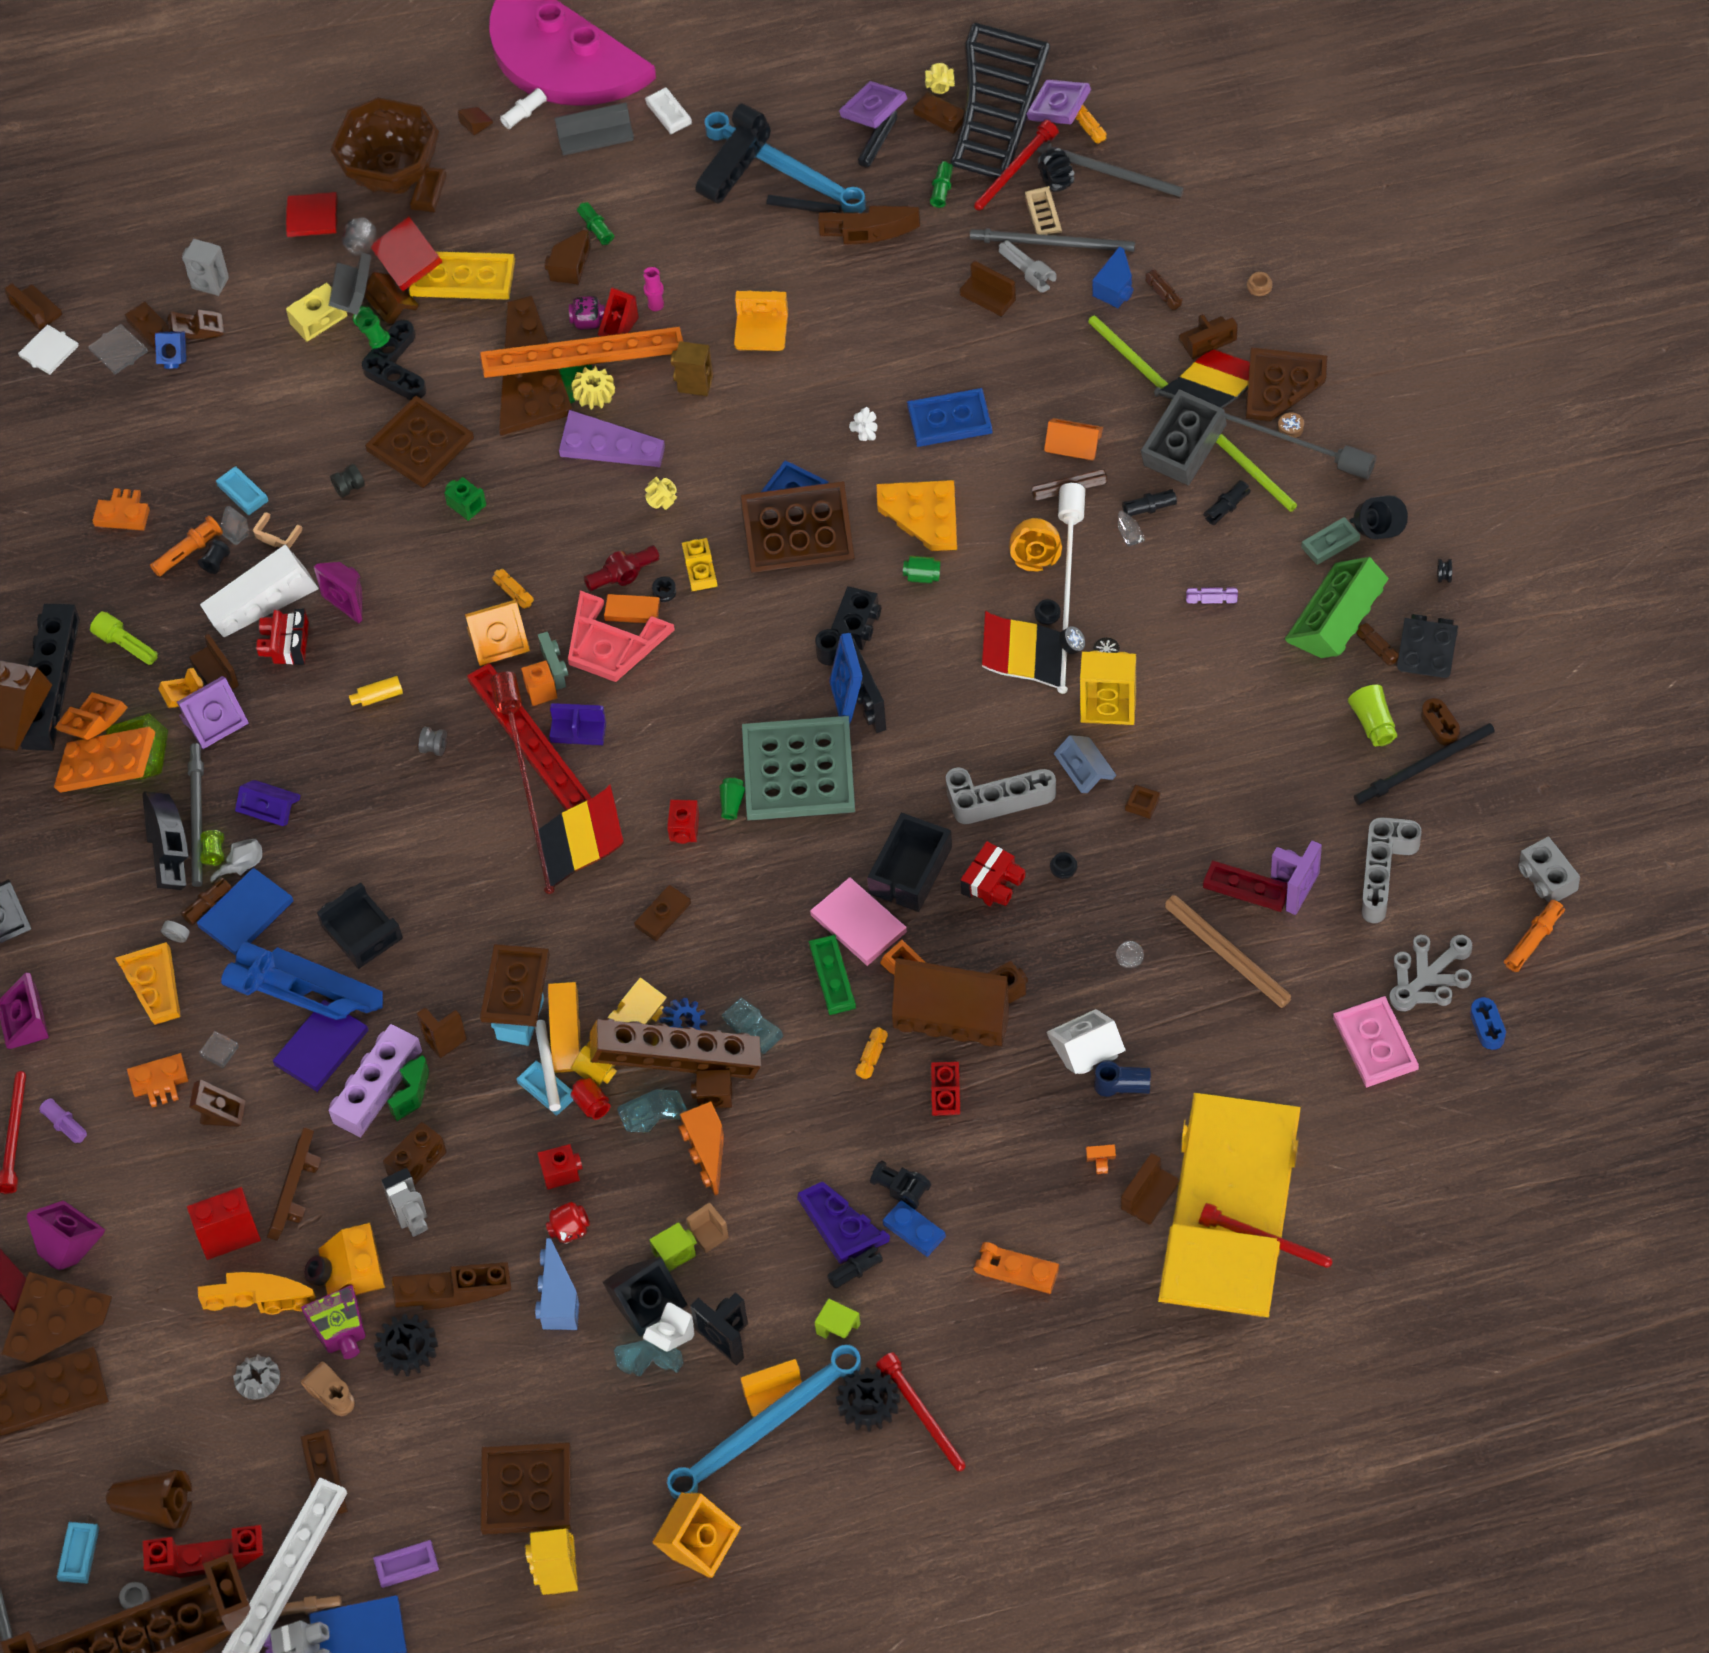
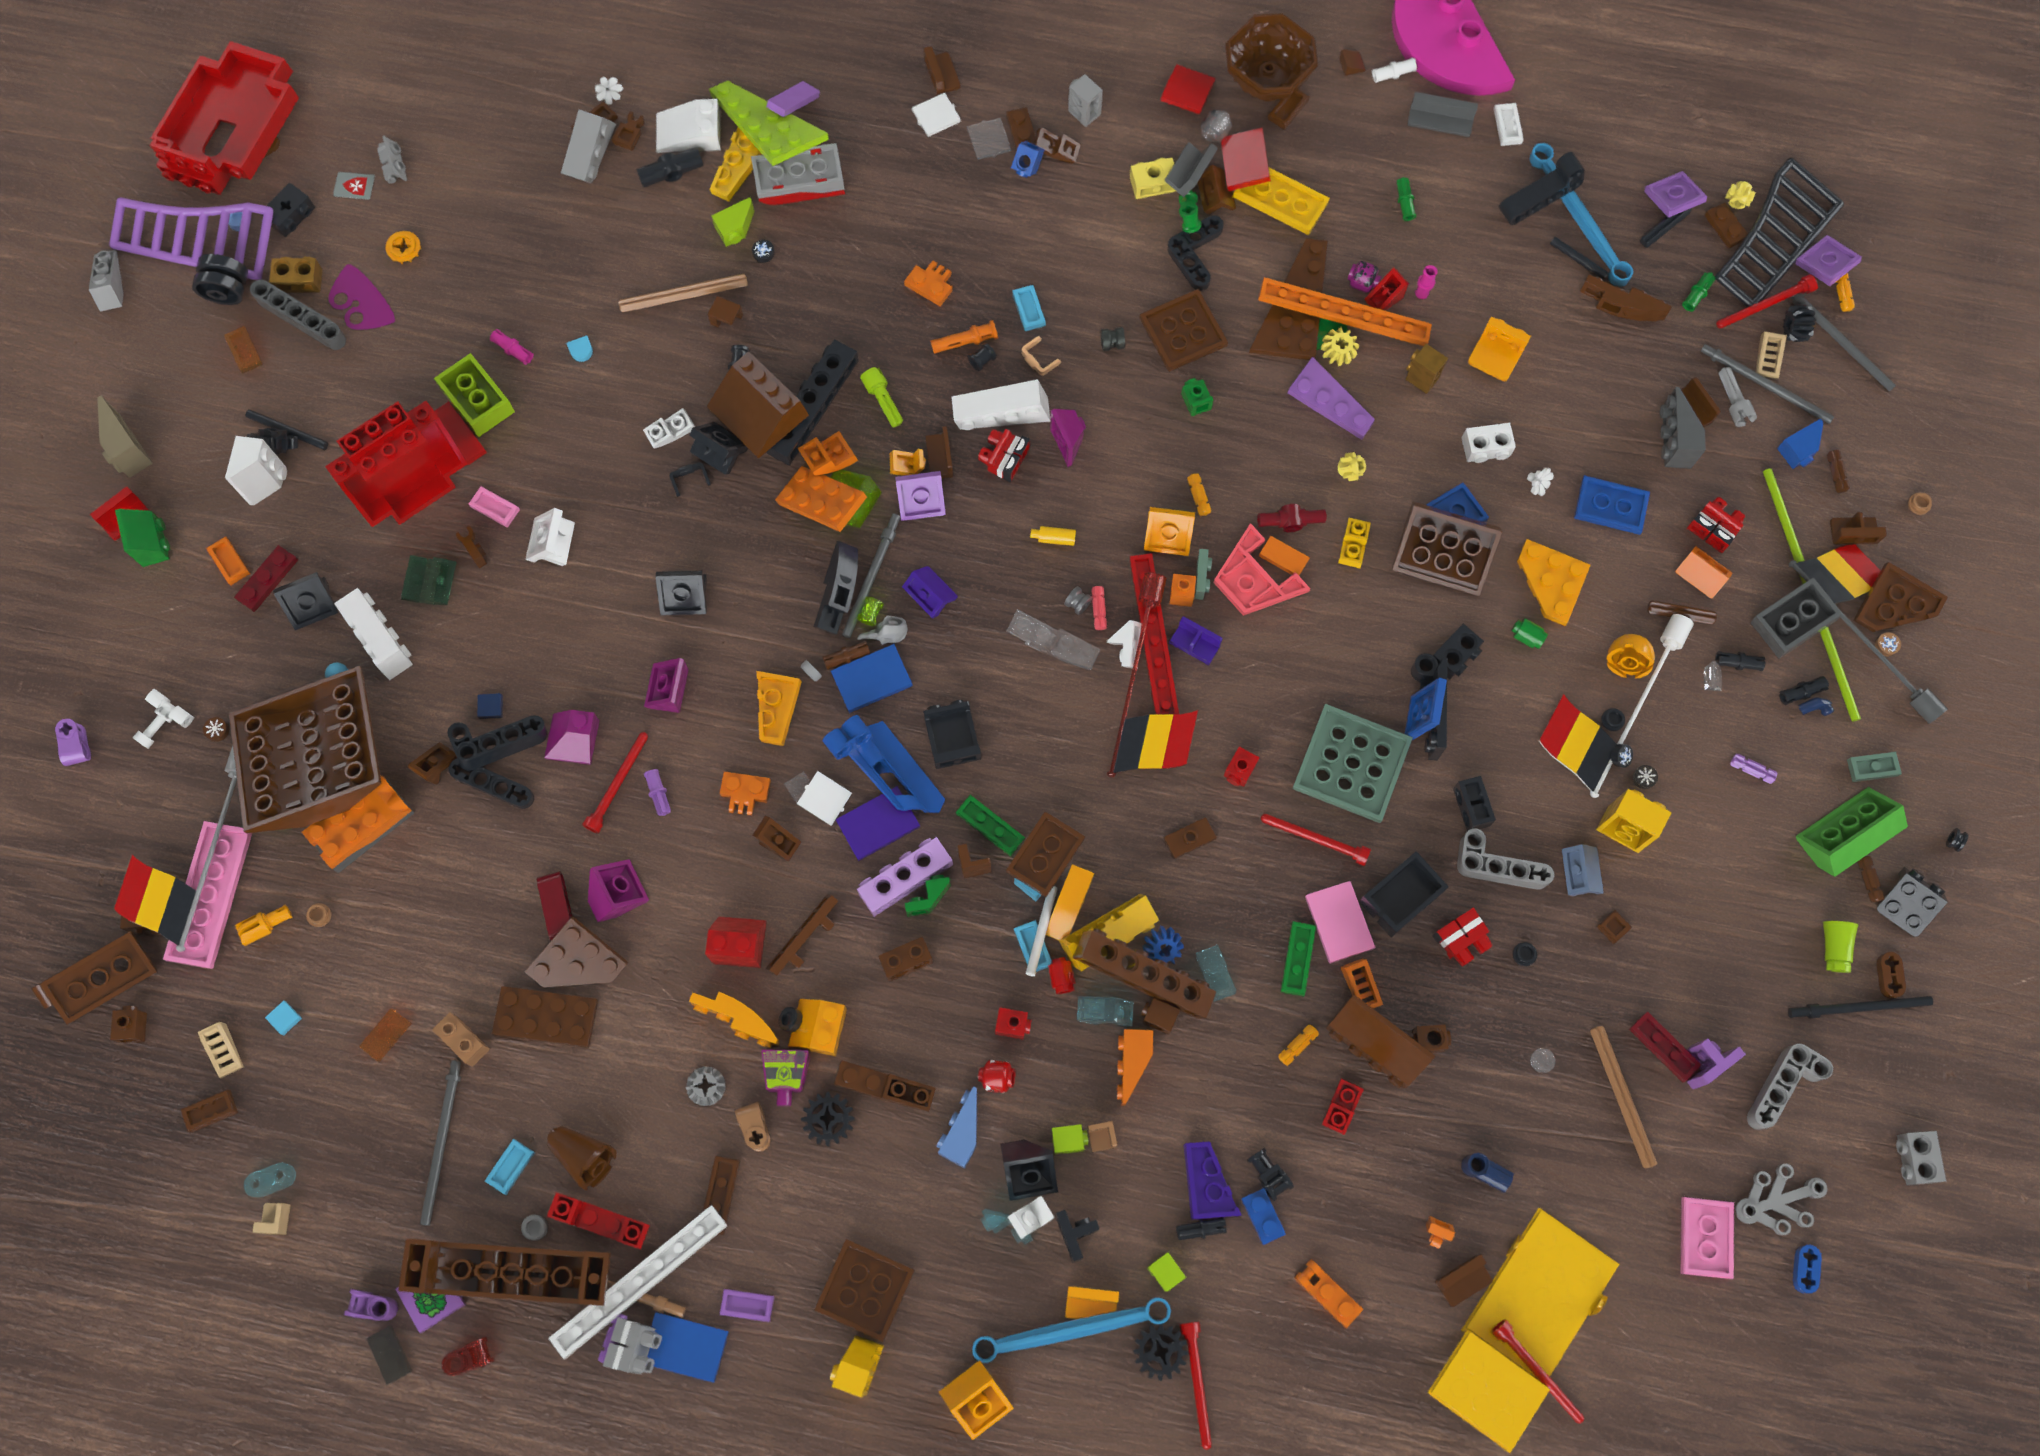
camera: 20 degrees right, 15 degrees up
clear slope [220,506,250,545] -> none
light grey hips [381,1168,428,1237] -> none
reddish brown slope [545,230,591,285] -> none
black bush [652,576,676,602] -> none
green cone [719,778,745,820] -> none
white slope [1047,1009,1125,1074] -> none
black piece [1349,495,1408,540] -> none
orange pin [1504,900,1565,972] -> none
none -> white piece [797,771,852,826]
none -> green tile [956,795,1025,857]
none -> clear slope [1006,609,1101,670]
none -> coral axle [1091,586,1107,630]
none -> white slope [1107,620,1141,669]
none -> red piece [1261,814,1371,866]
none -> black brick [1453,776,1496,831]
none -> white brick [1462,423,1516,463]
none -> dark grey slope [1660,387,1706,469]
none -> red hips [1687,497,1745,553]
none -> dark blue arm [1798,697,1834,716]

